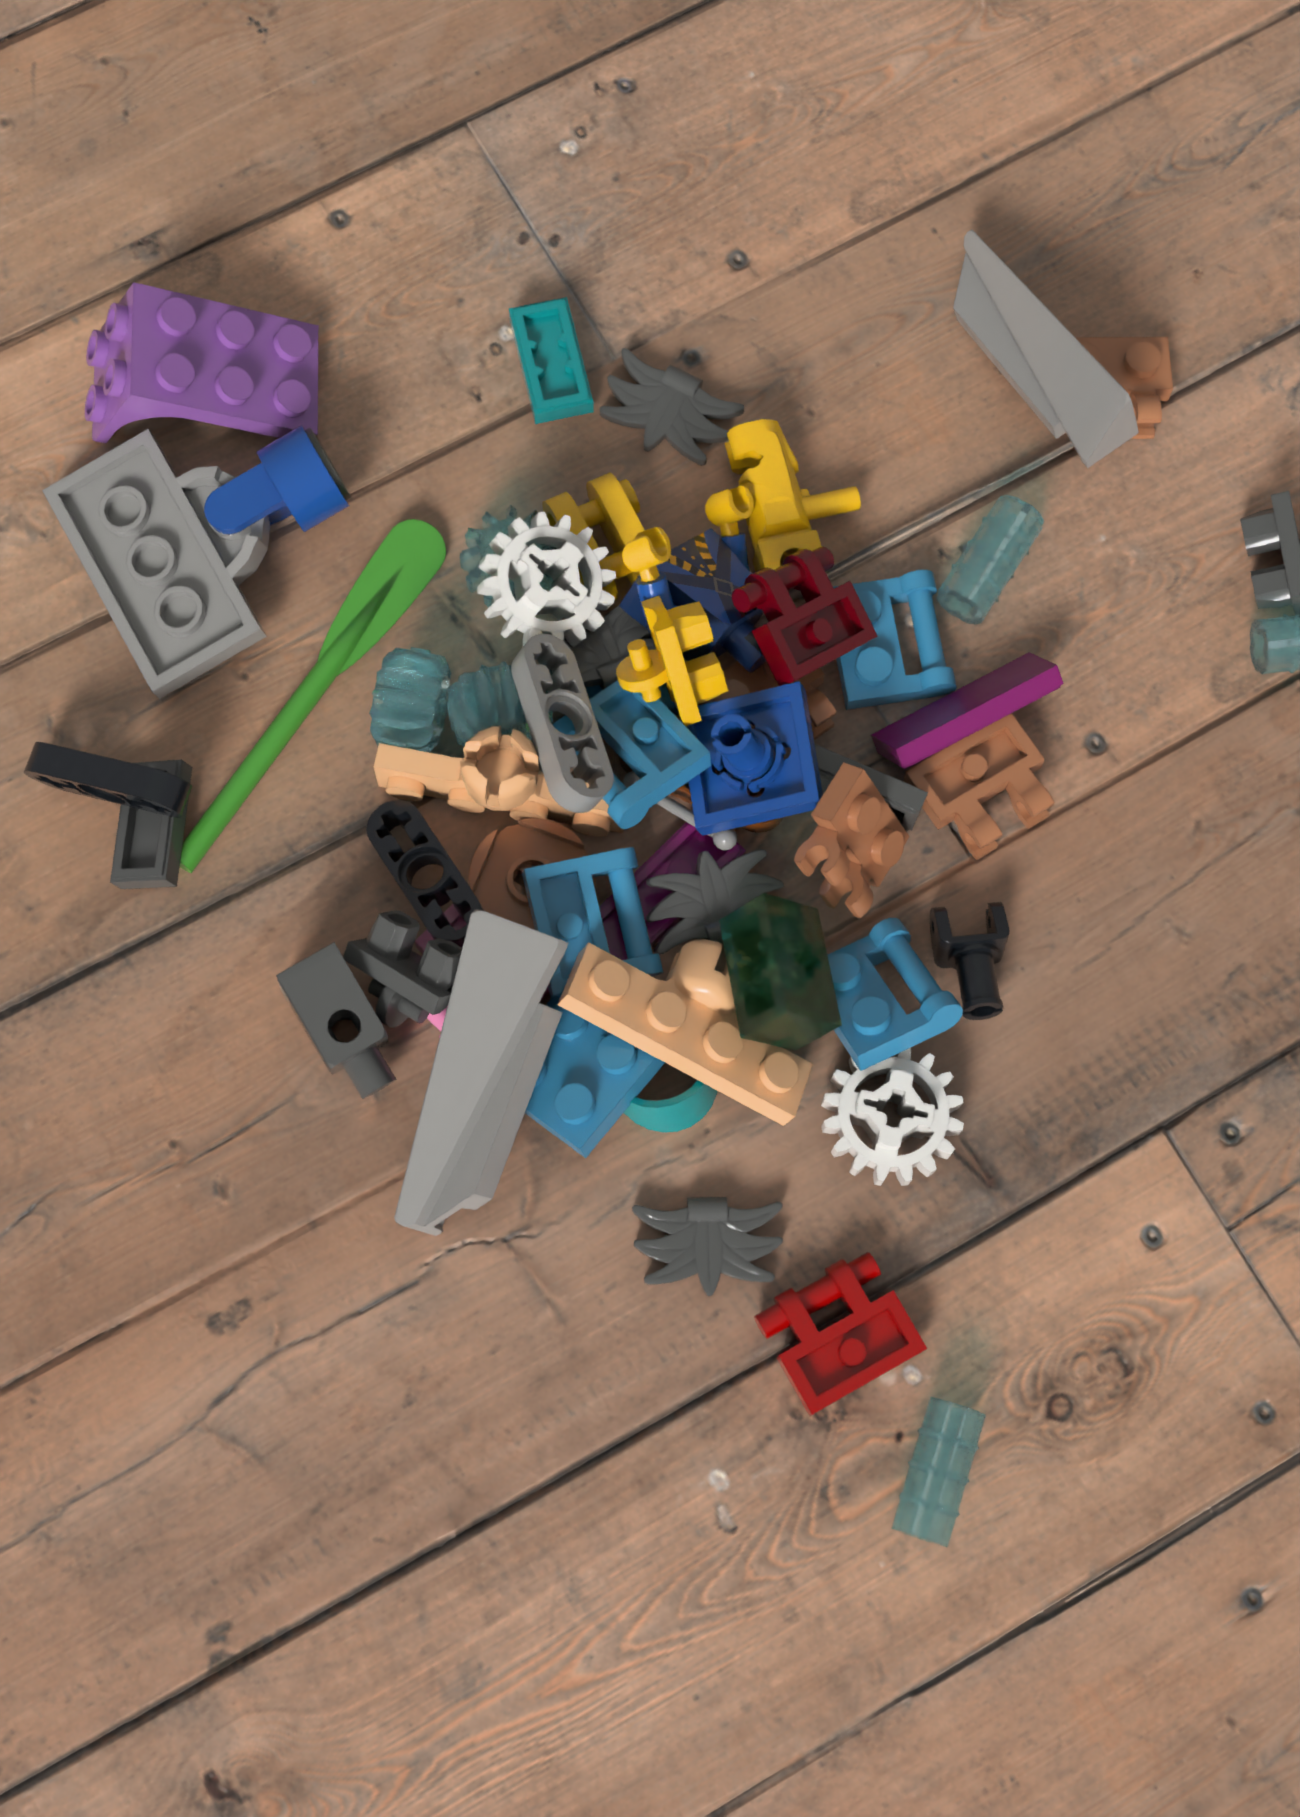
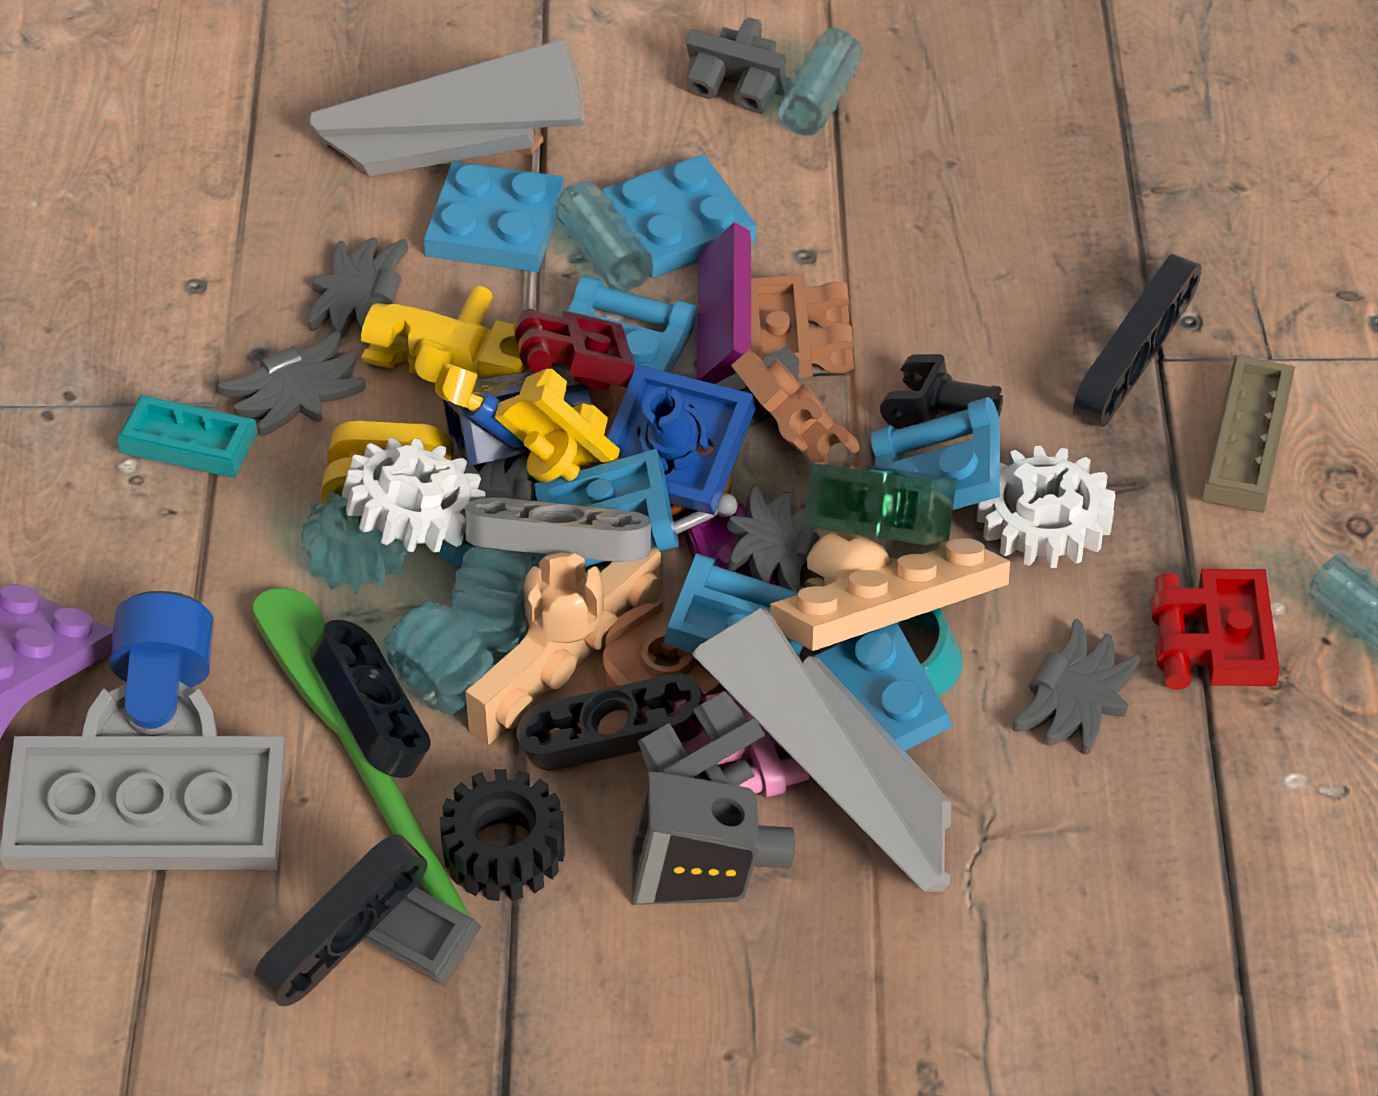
camera: 55 degrees left, 25 degrees down
none -> dark grey piece [307,237,409,339]
none -> black beam [310,620,431,778]
none -> dark azure plate [424,161,565,272]
none -> black tyre [440,769,565,901]
none -> dark azure plate [601,154,756,278]
none -> black beam [1073,254,1202,427]
none -> dark tan plate [1202,355,1295,513]

